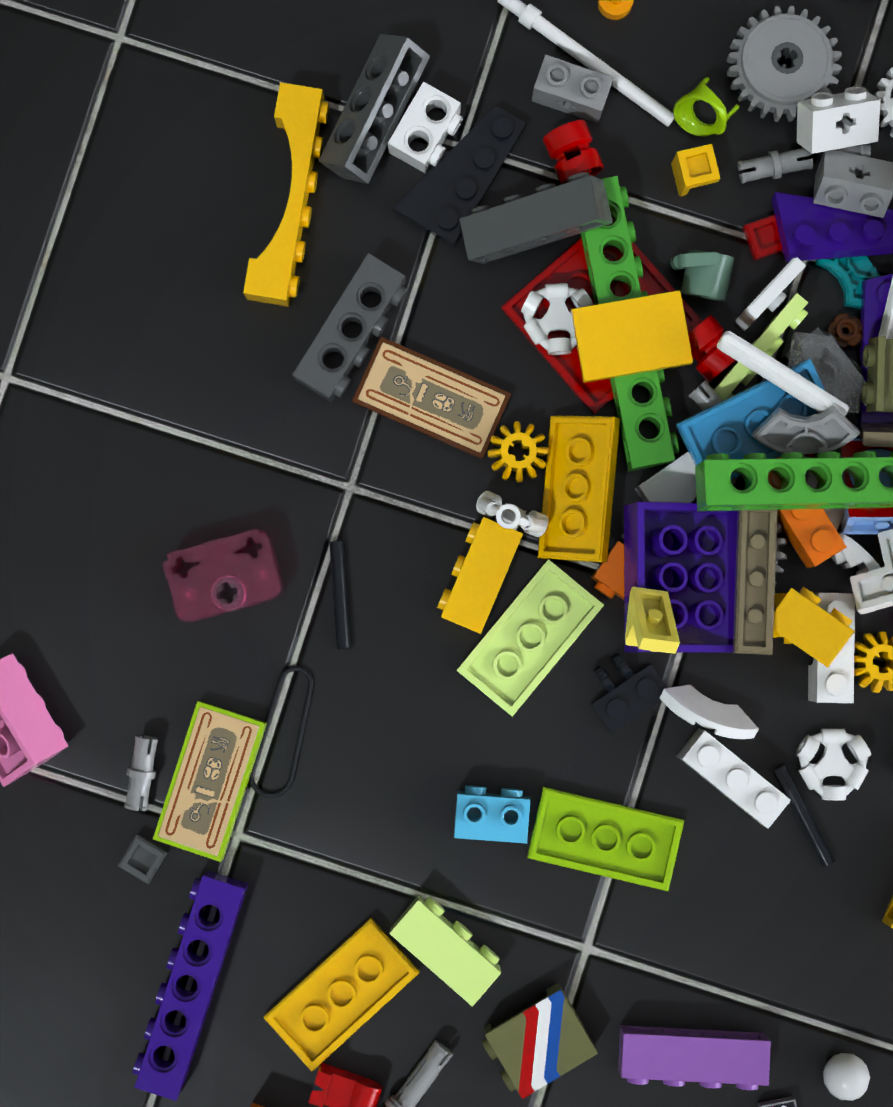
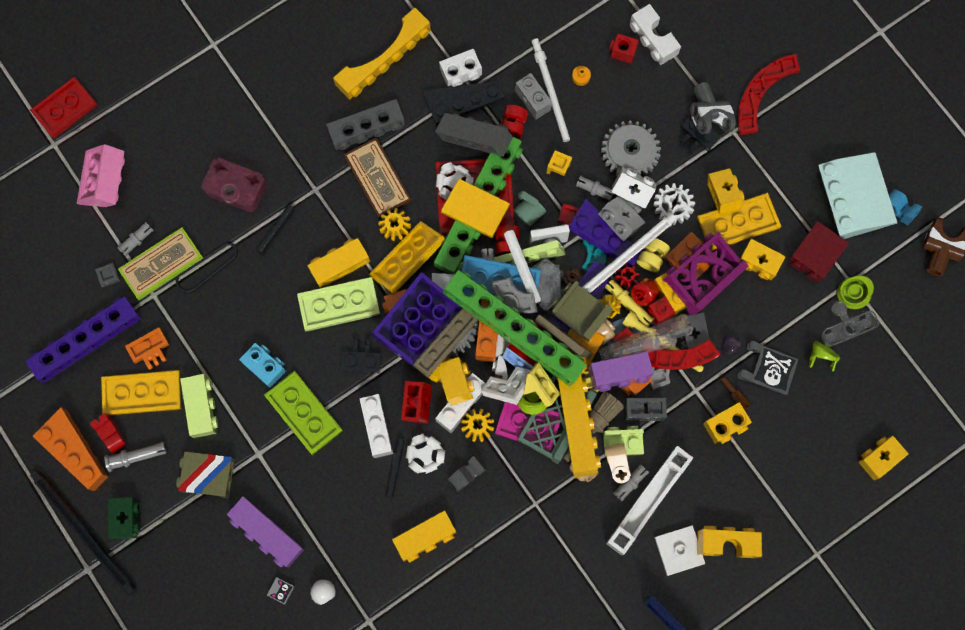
camera: 35 degrees right, 10 degrees down
dark grey brick [319,34,430,184] -> none
white piece [476,491,548,537] -> none
light yellow slope [625,587,680,654] -> none
white tile [659,685,759,739] -> none
lime piece [673,77,740,136] -> none
none -> orange hinge [125,327,170,370]
none -> red brick [401,381,432,424]

